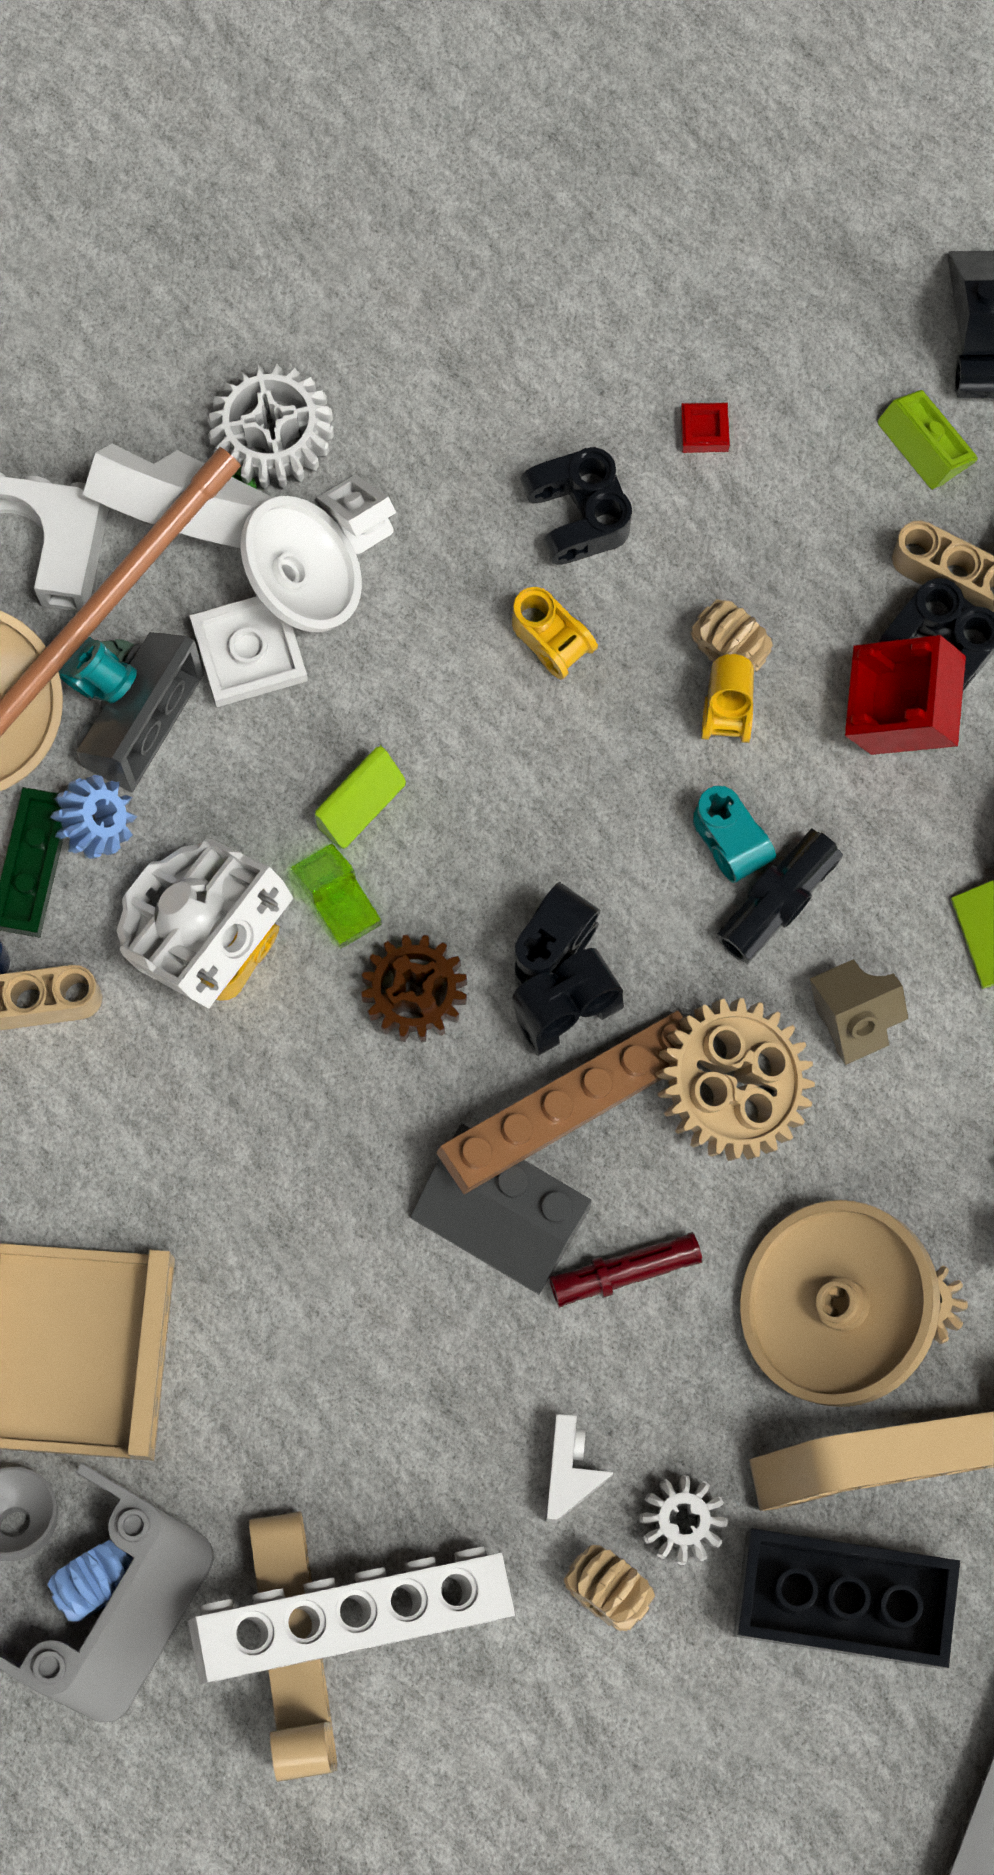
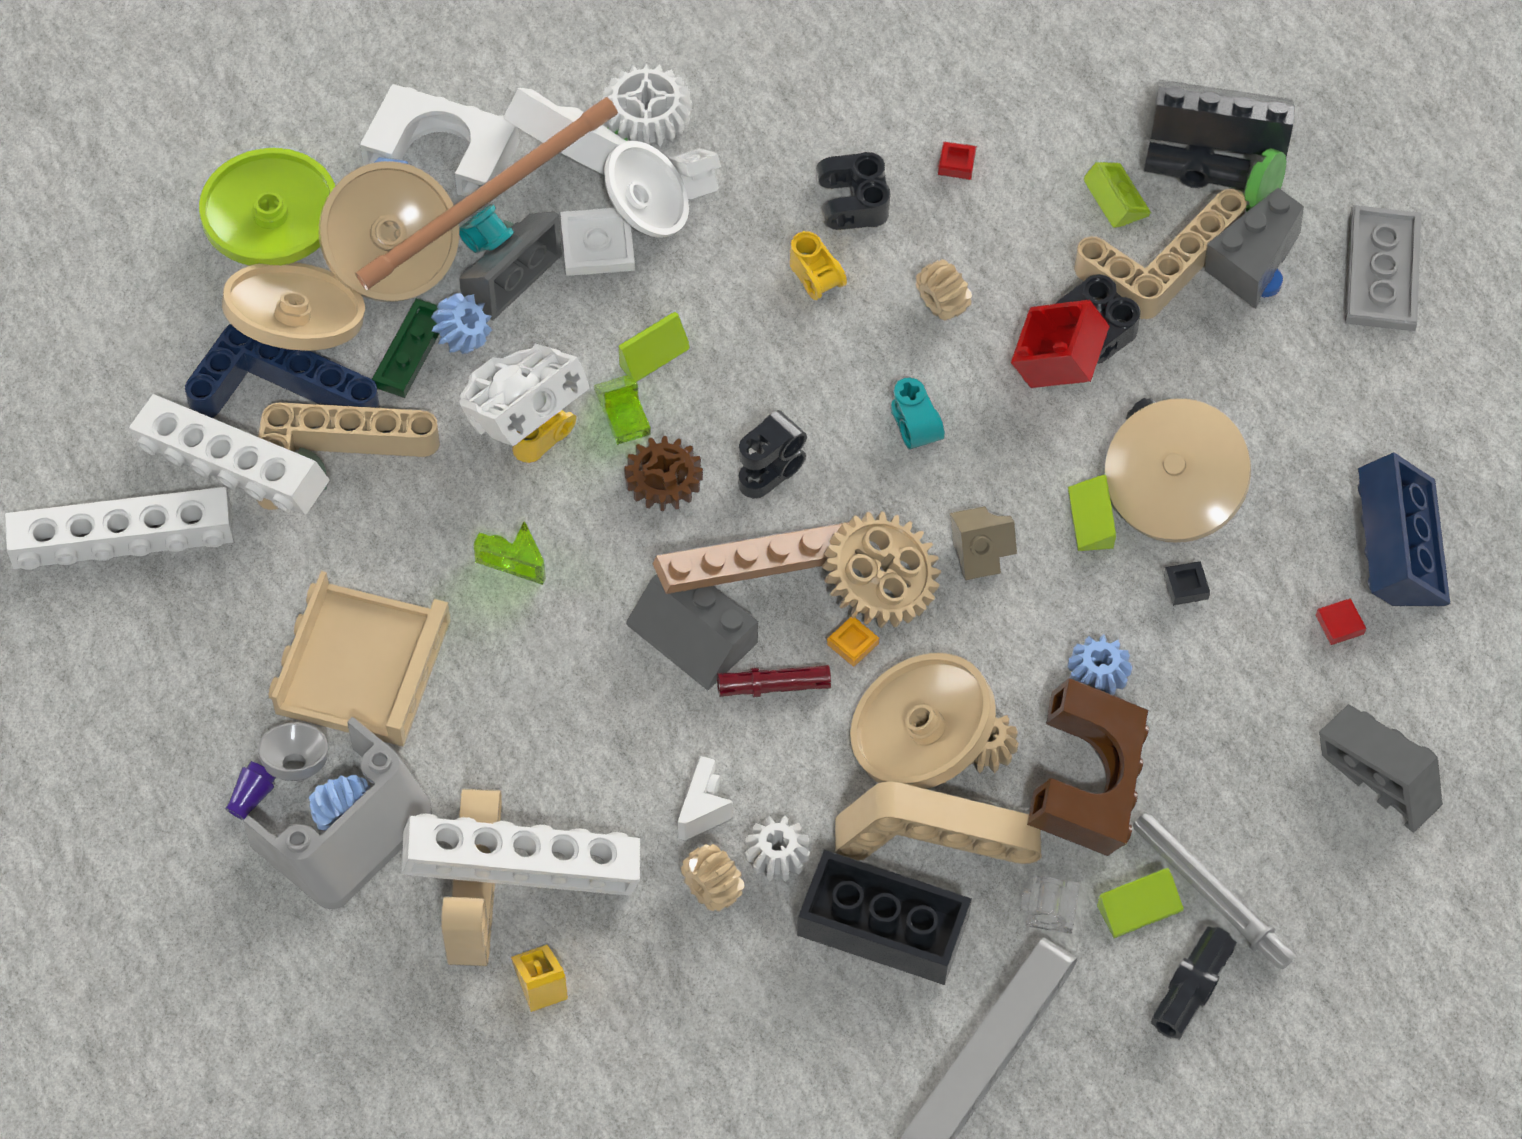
camera: 10 degrees right, 15 degrees down
black piece [512,948,624,1056] -> none
yellow piece [701,654,754,743] -> none
black piece [716,828,843,964] -> none
none -> clear neon green slope [473,521,546,585]
none -> yellow slope [511,944,568,1012]
none -> light orange tile [827,617,879,667]

